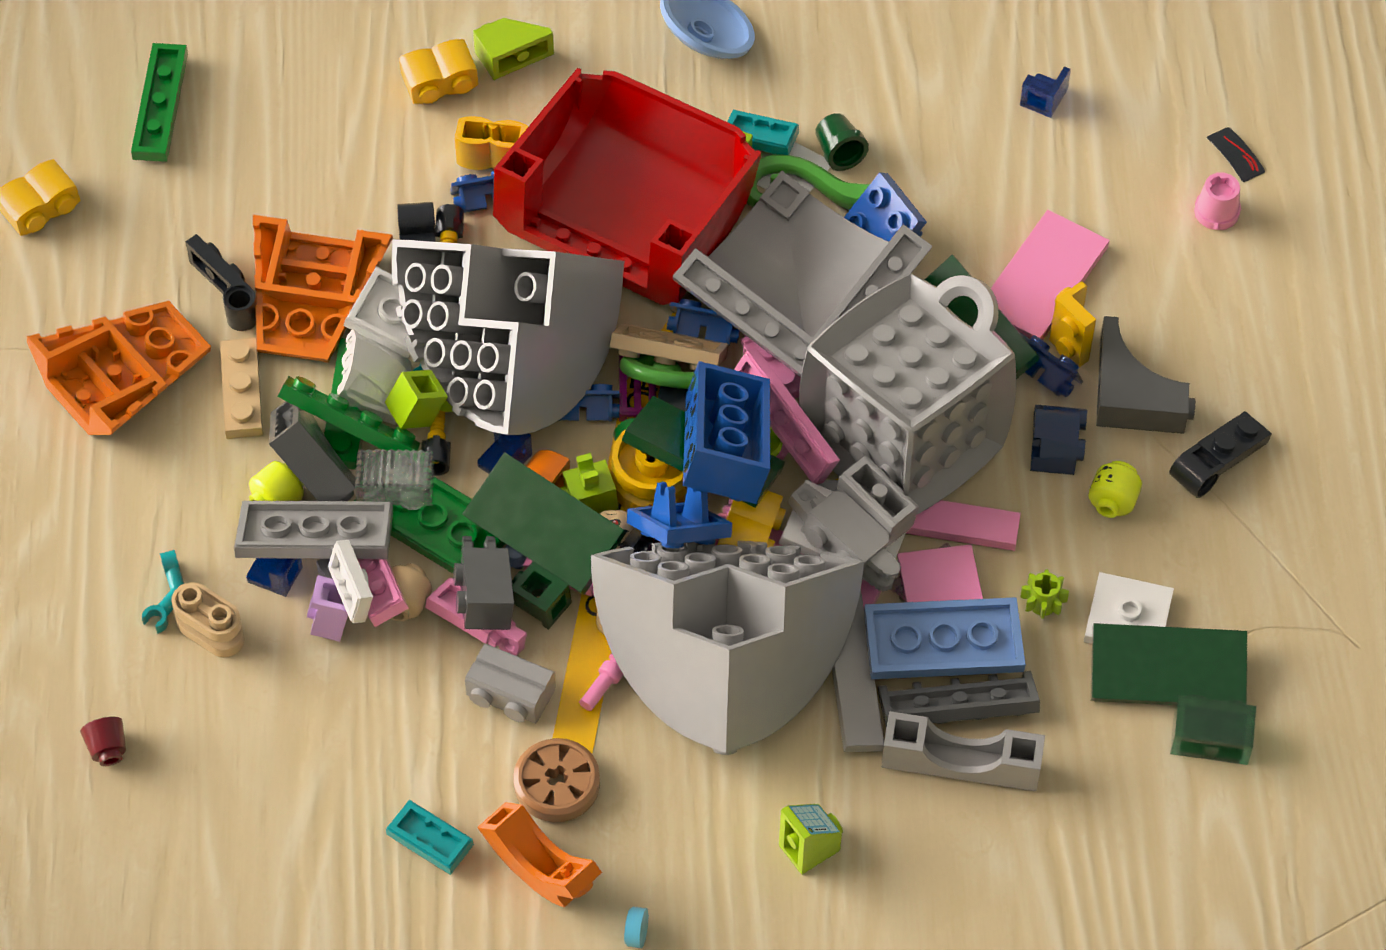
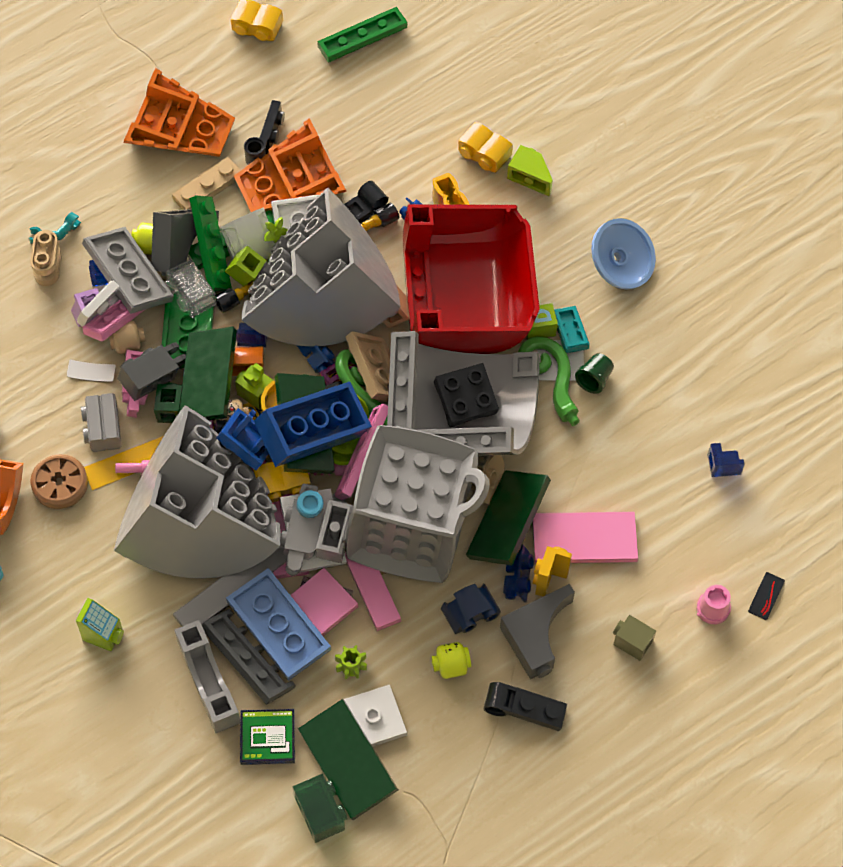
camera: 55 degrees right, 5 degrees up
blue plate [844,172,927,242] -> none
none -> white sticker [67,360,116,382]
none -> tile [240,709,295,765]
none -> lime plant [264,217,288,244]
none -> medium azure tile [297,490,324,518]
none -> black brick [434,363,499,428]
none -> olive brick [613,615,656,661]

